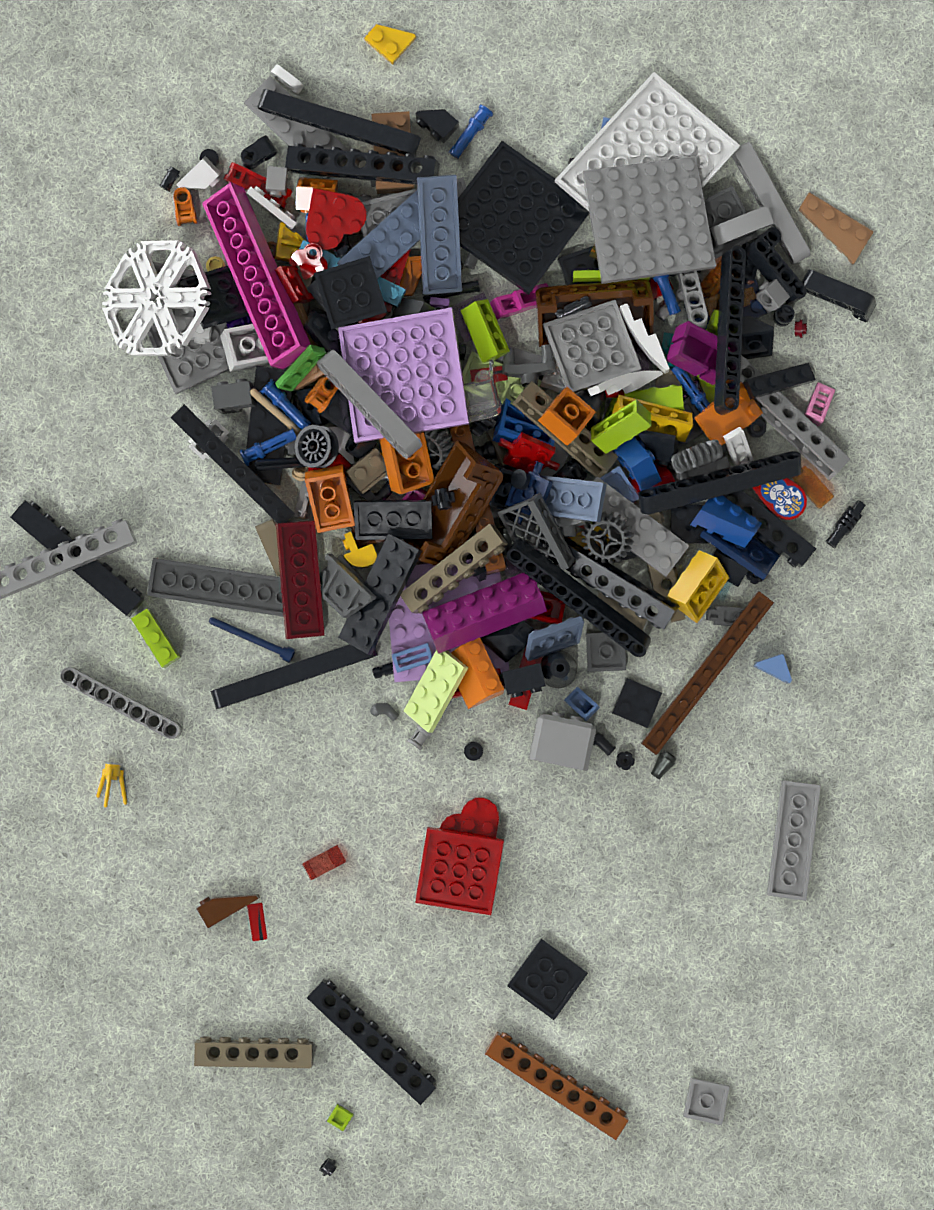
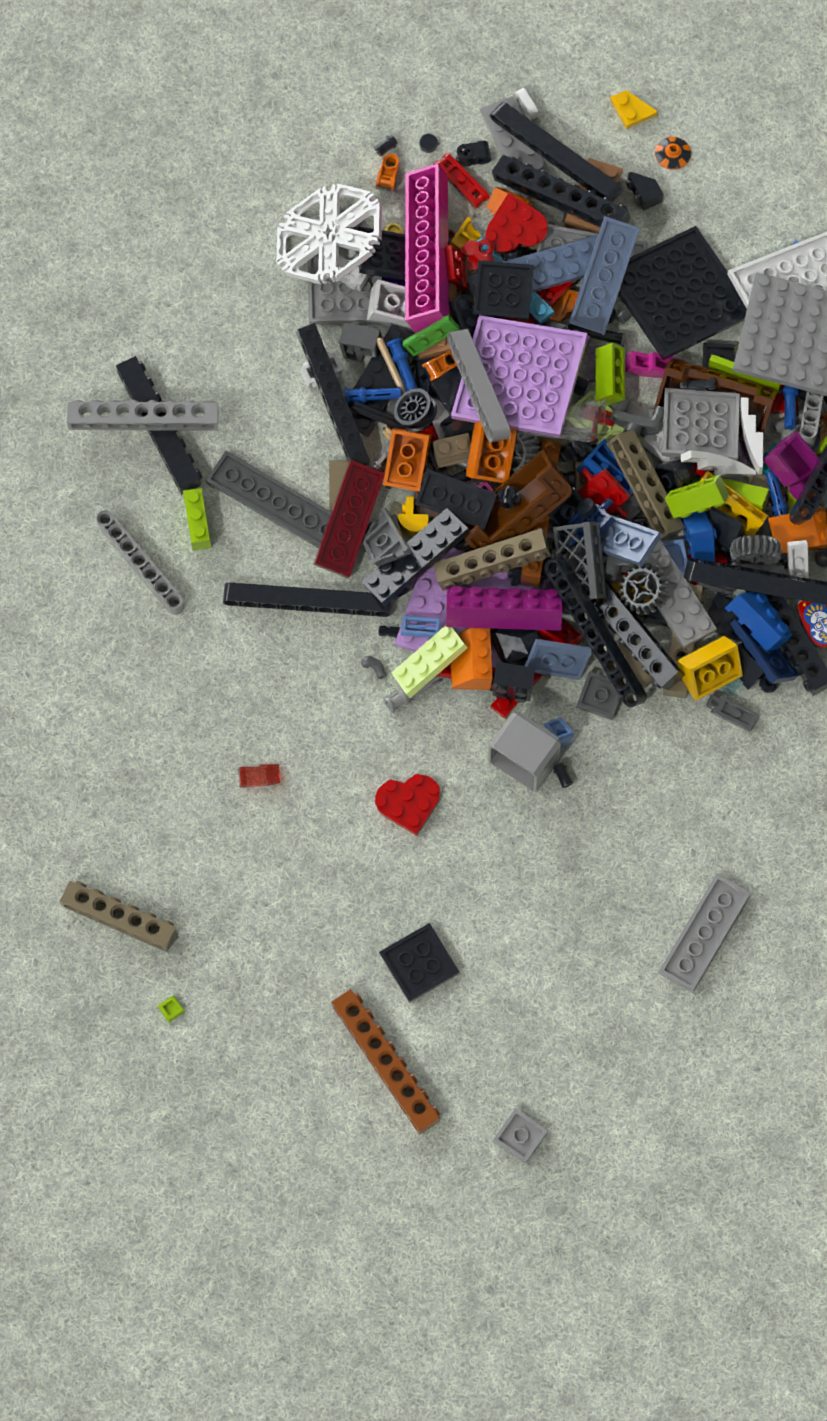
camera: 25 degrees right, 15 degrees down
yellow plant [96,764,127,808] -> none
white slope [176,156,221,189] -> none
reddish brown slope [196,894,260,928] -> none
dark blue piece [209,617,296,663] -> none
white plate [246,186,296,229] -> none
red sticker [247,903,267,941] -> none
light grey brick [266,166,288,197] -> none
black brick [307,979,437,1106] -> none
black plate [319,1158,337,1176] -> none
red plate [415,827,504,915] -> none
blue pin [449,104,494,159] -> none
black plate [464,742,483,761] -> none
orange brick [538,387,596,446] -> none
black cone [541,650,577,689] -> none
black plate [612,678,662,728] -> none
black plate [616,751,635,770] -> none
reddish brown plate [641,591,774,755] -> none
pearl dark grey cone [651,750,677,780] -> none
medium blue slope [753,654,792,684] -> none
none -> dish [655,137,691,170]

